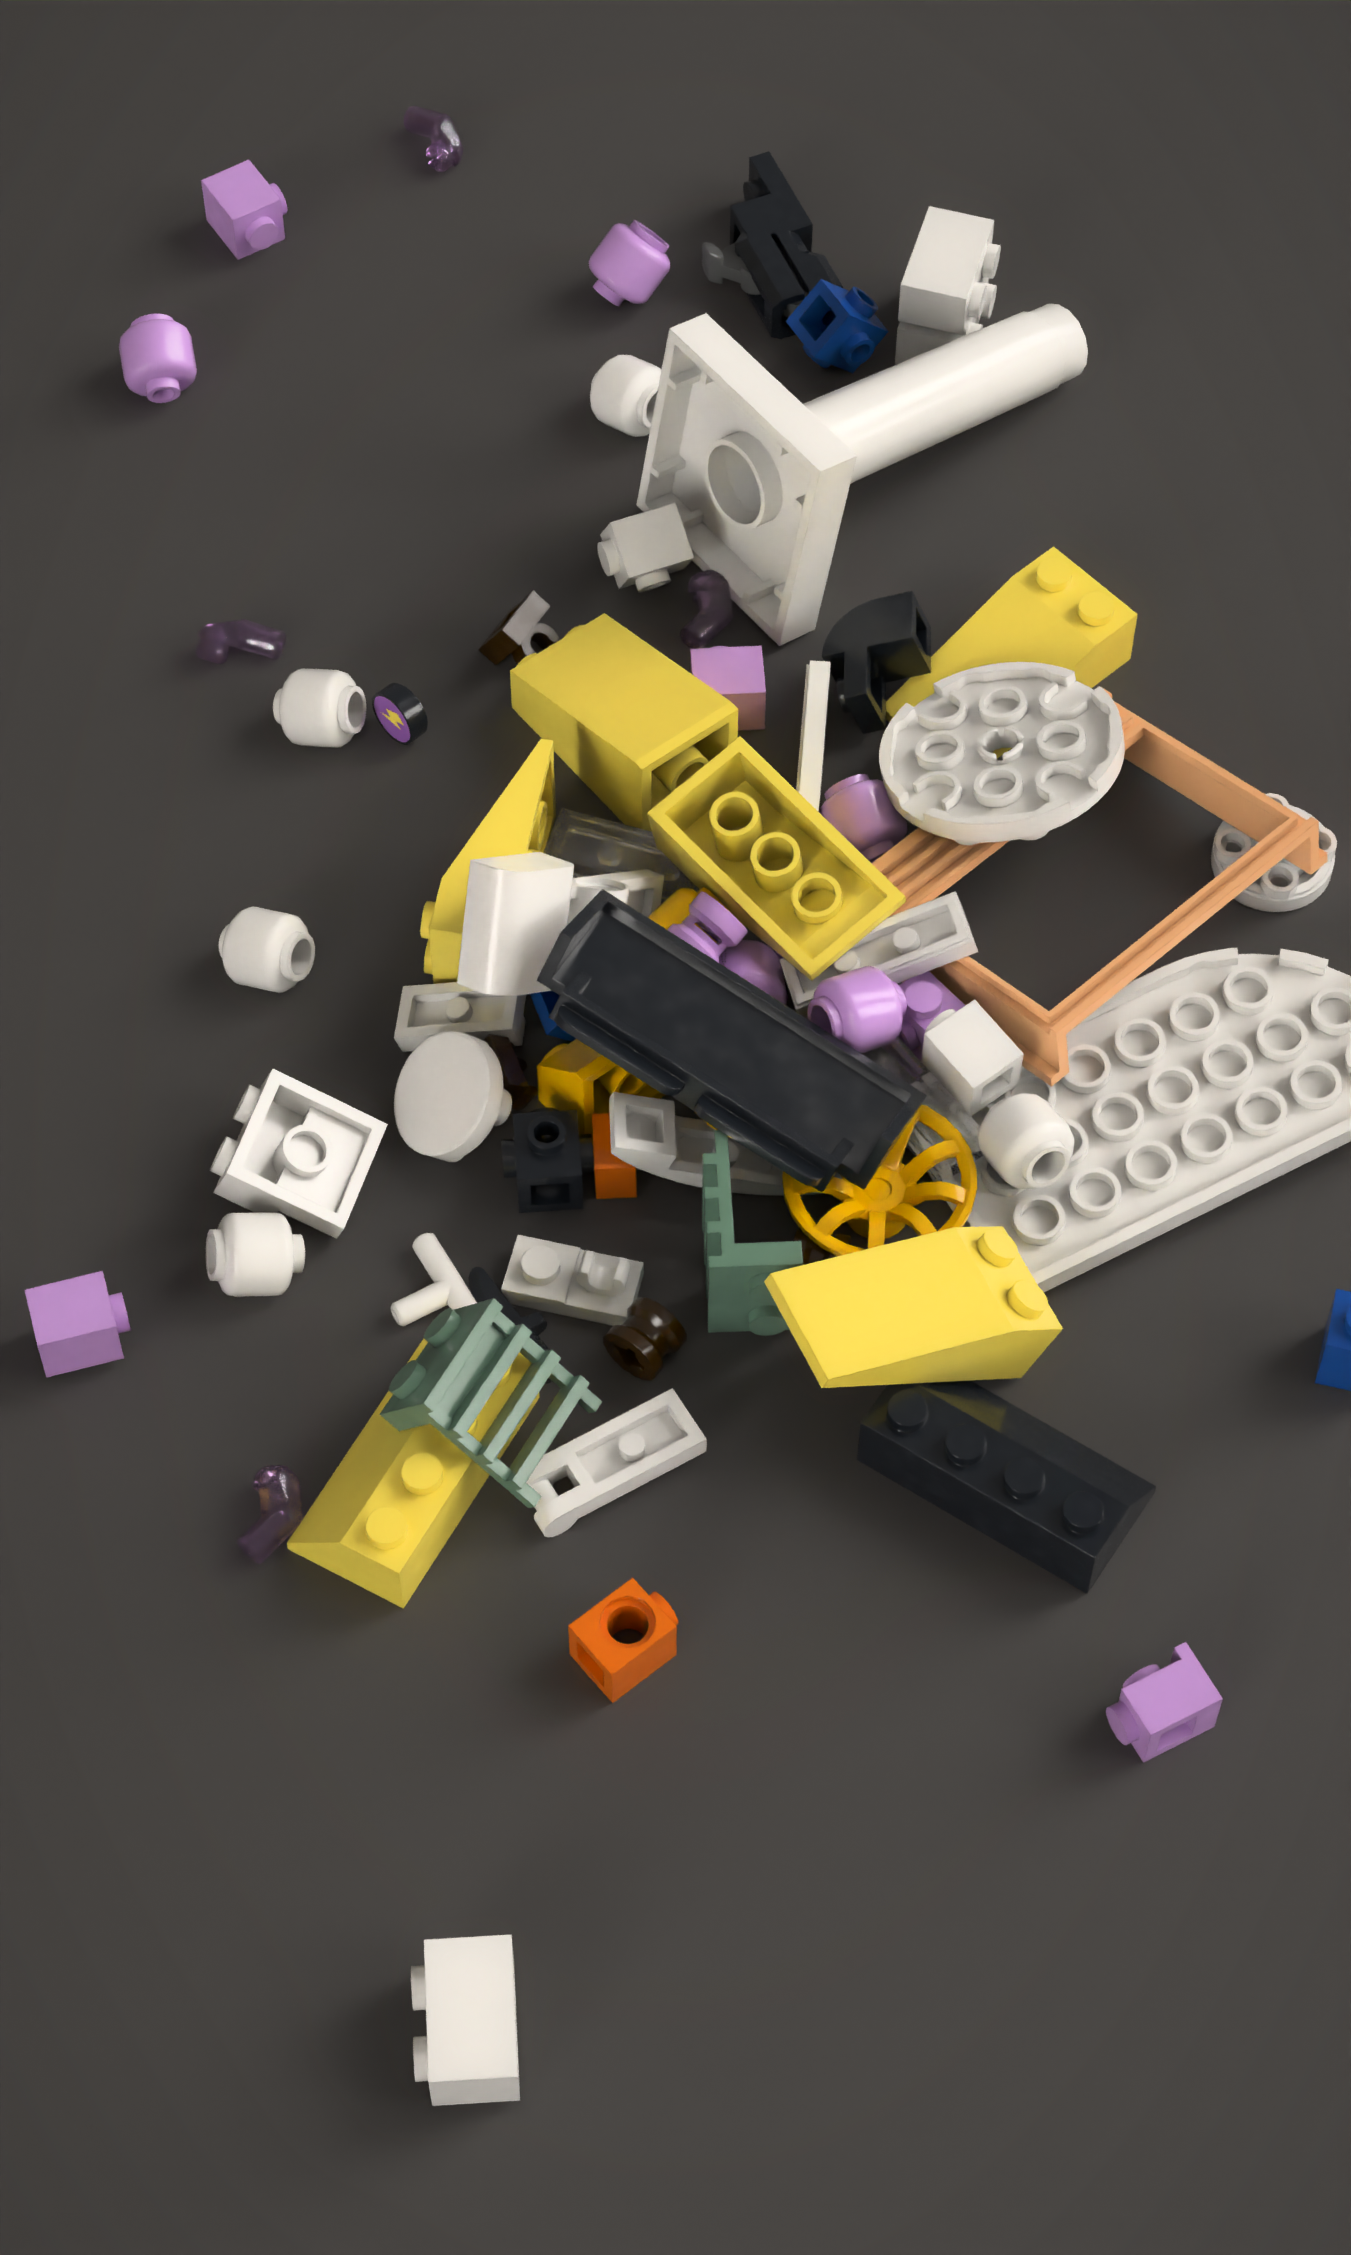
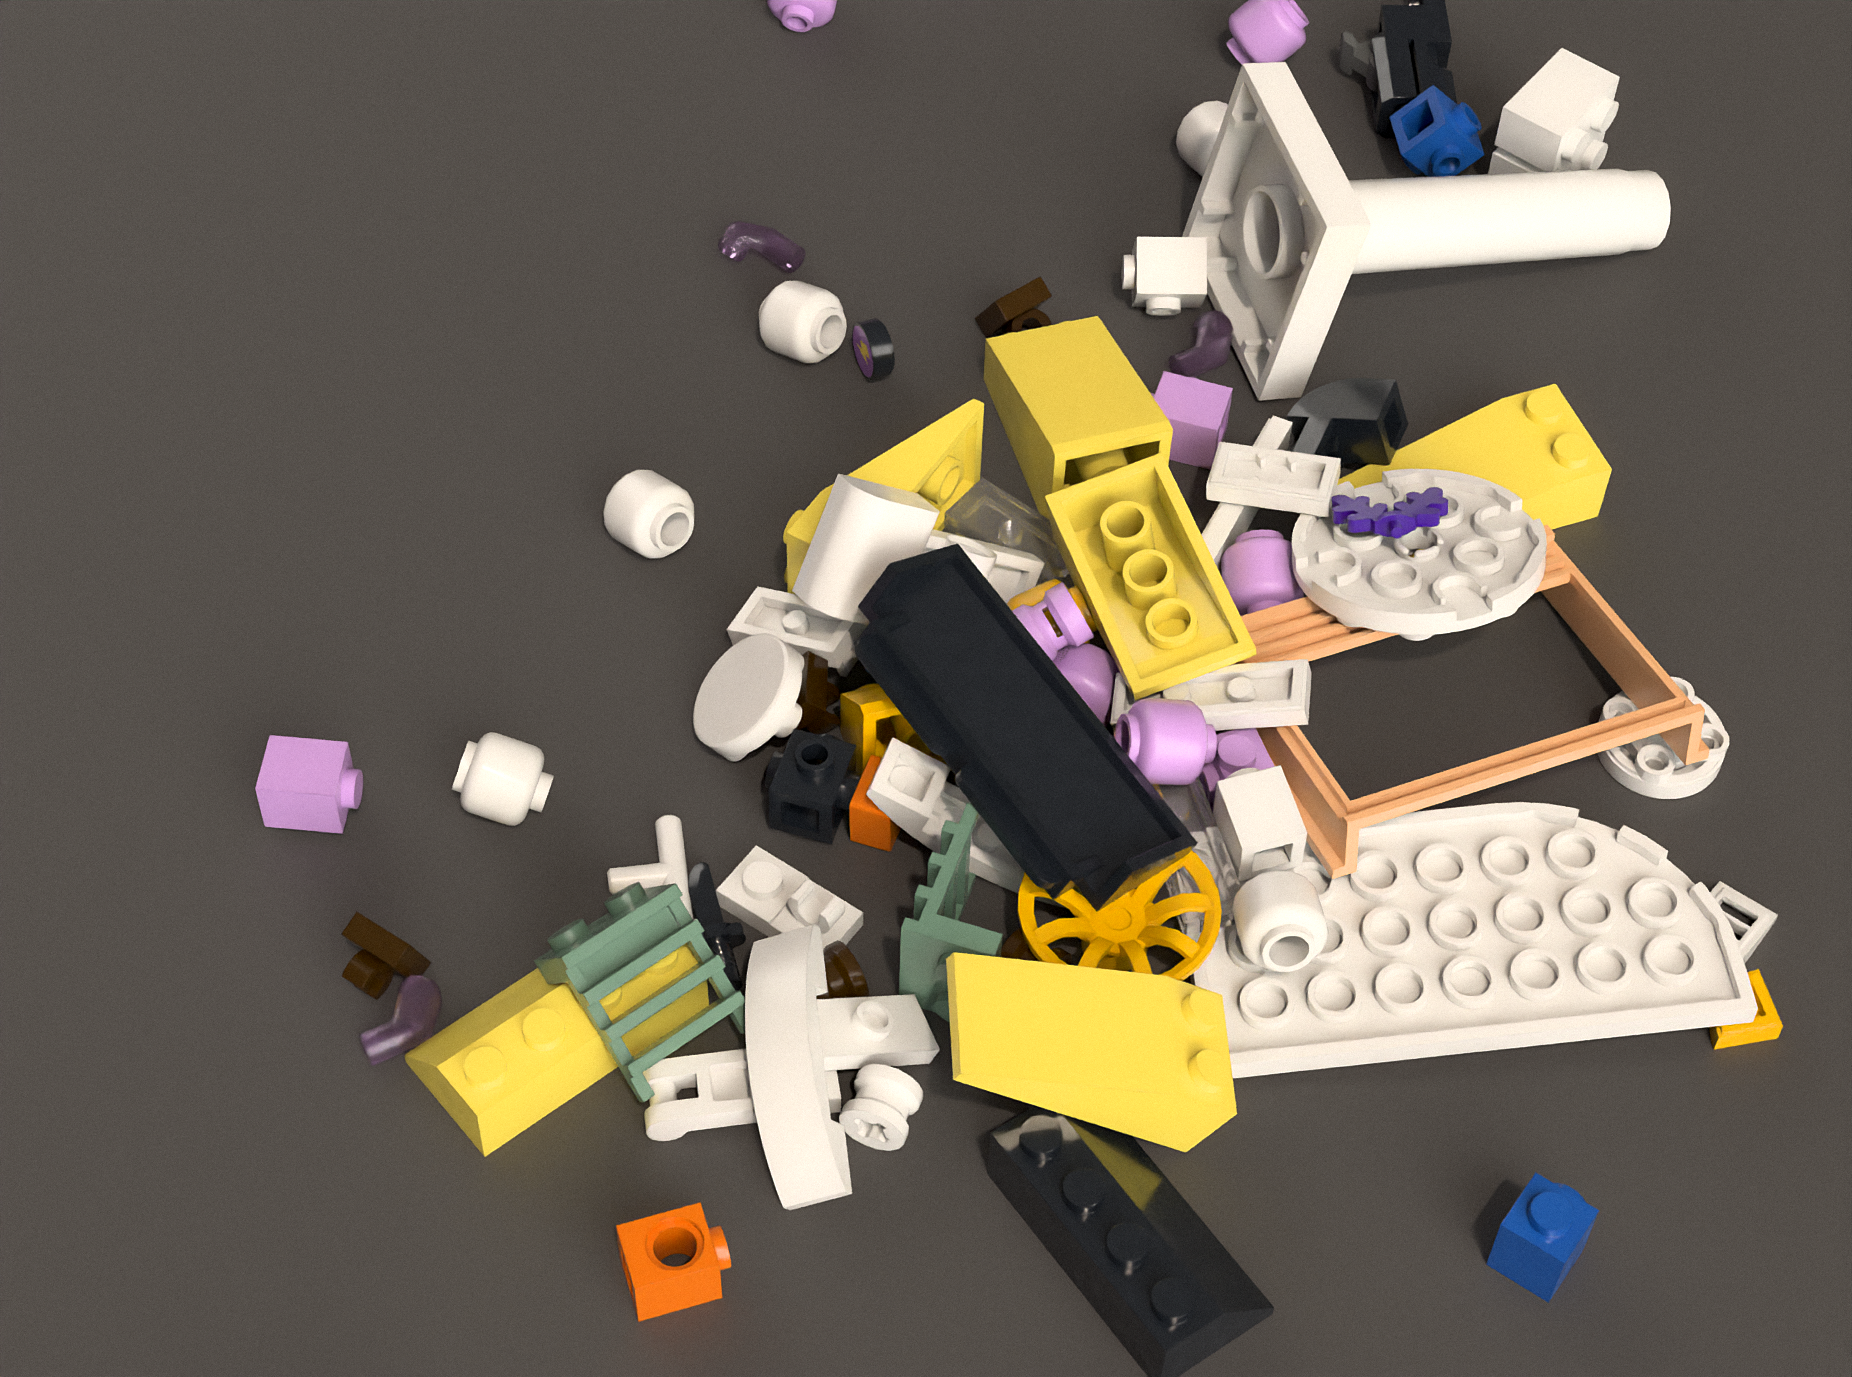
camera: 20 degrees right, 5 degrees down
white plate [210,1069,388,1239] -> none
none -> dark brown tile [341,911,431,1000]
none -> white slope [745,924,852,1210]
none -> white plate [817,994,940,1071]
none -> white wheel [839,1064,923,1151]
none -> white plate [1206,442,1341,517]
none -> dark purple animal [1332,487,1448,539]

